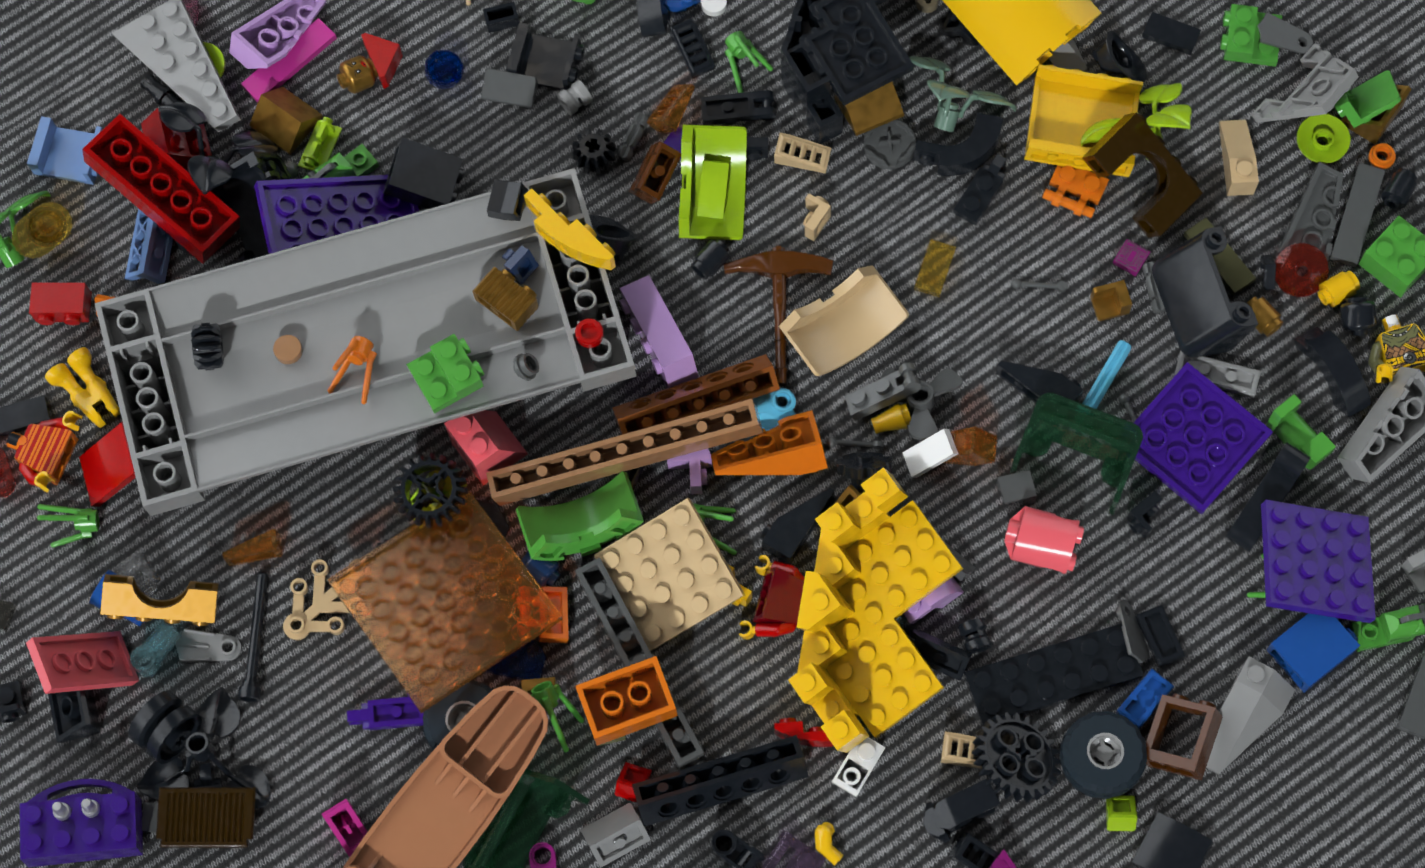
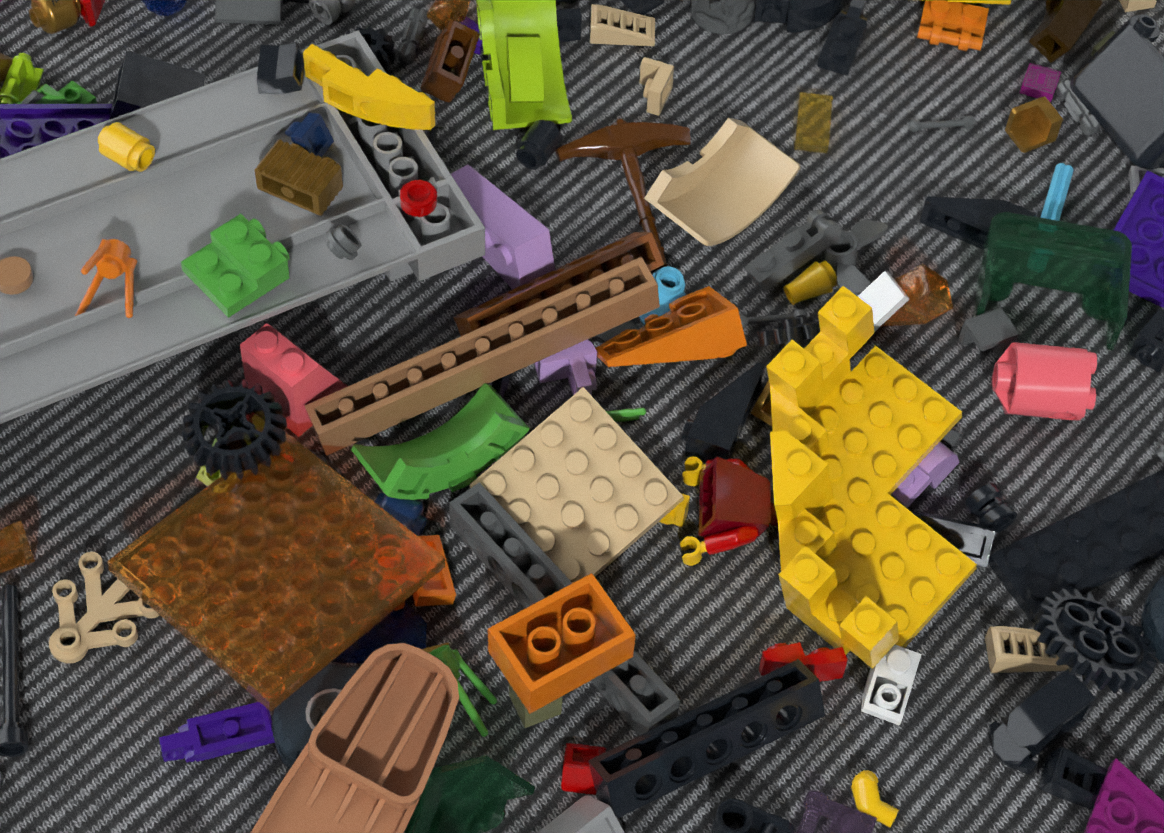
camera: 20 degrees left, 15 degrees down
none -> yellow brick [98,122,155,172]

